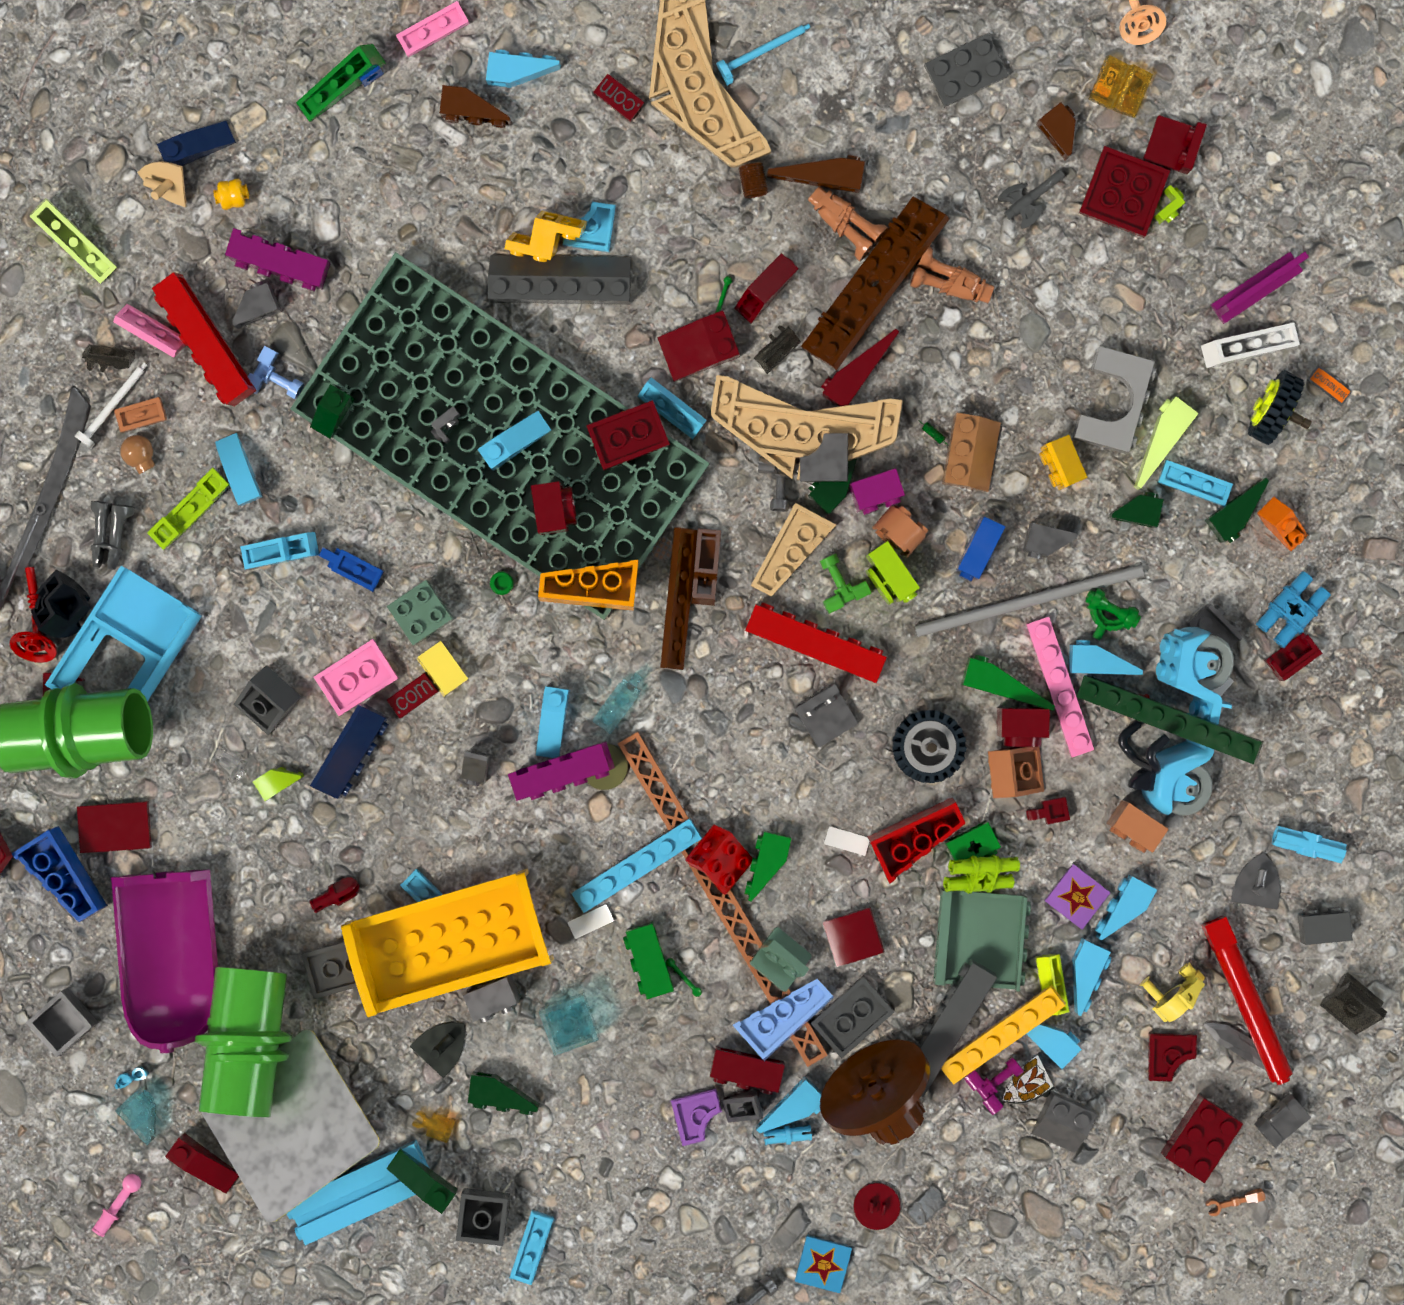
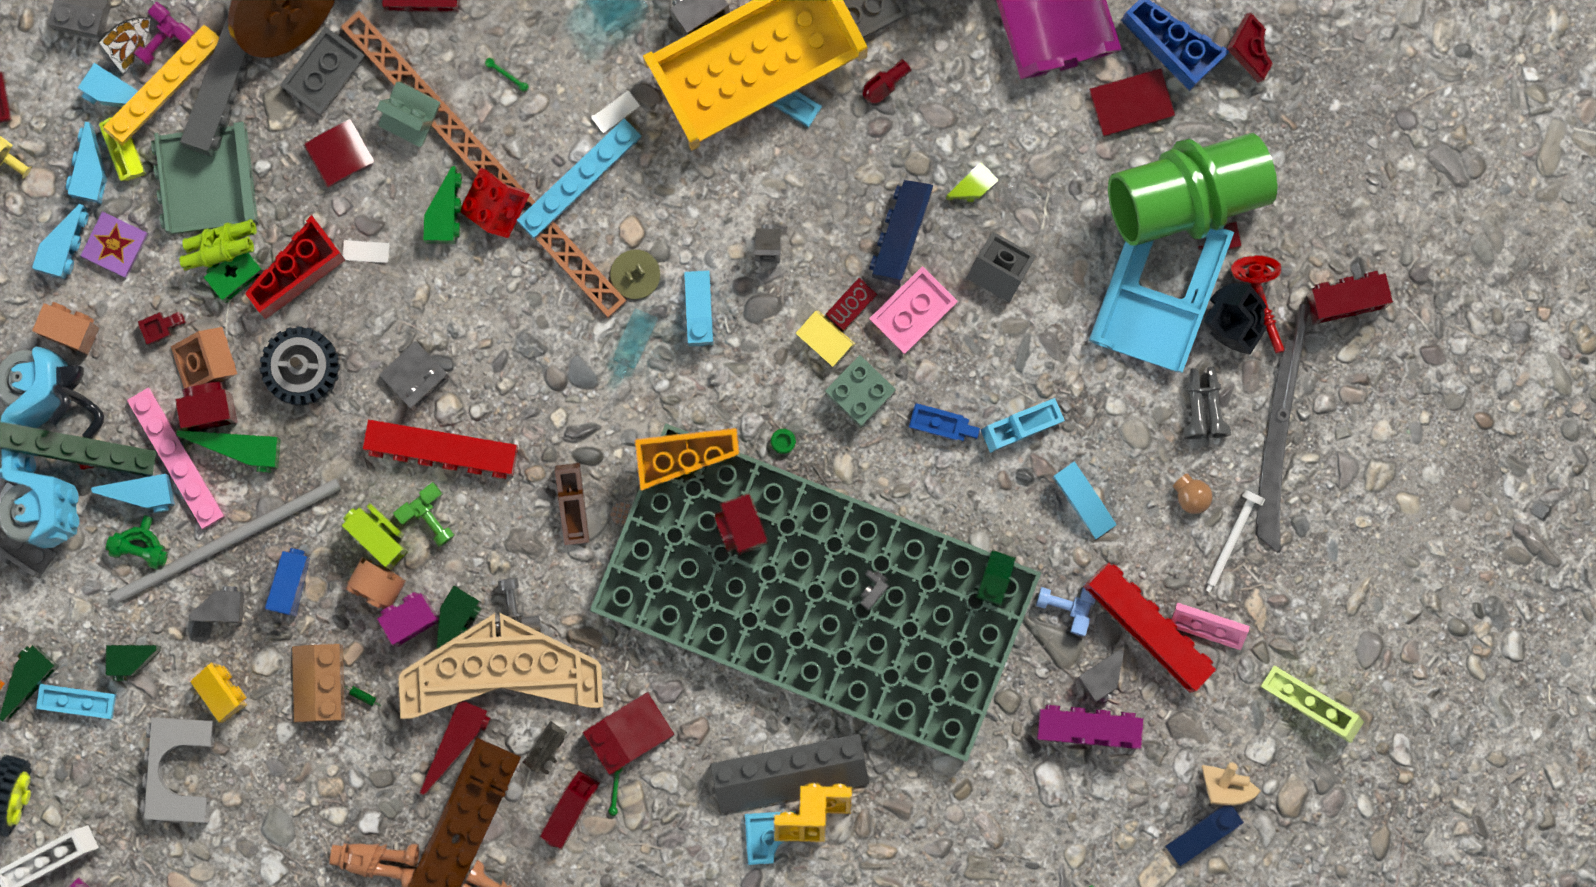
camera: 170 degrees right, 5 degrees down
clear smoke plate [82,344,135,372] -> none
nougat plate [114,397,167,433] -> none
lime slope [147,468,230,550] -> none
yellow piece [213,179,249,210] -> none
medium azure slope [478,411,552,471] -> none
magenta wedge [508,741,615,801] -> none
dark red plate [586,400,670,471] -> none
green brick [623,921,674,999] -> none
medium azure plate [637,377,707,439] -> none
reddish brown plate [660,527,698,670] -> none
light blue wing [733,979,834,1061] -> none
tan wing [751,503,836,597] -> none
flat silver tile [800,433,848,482] -> none
yellowish green slope [1134,397,1198,490] -> none

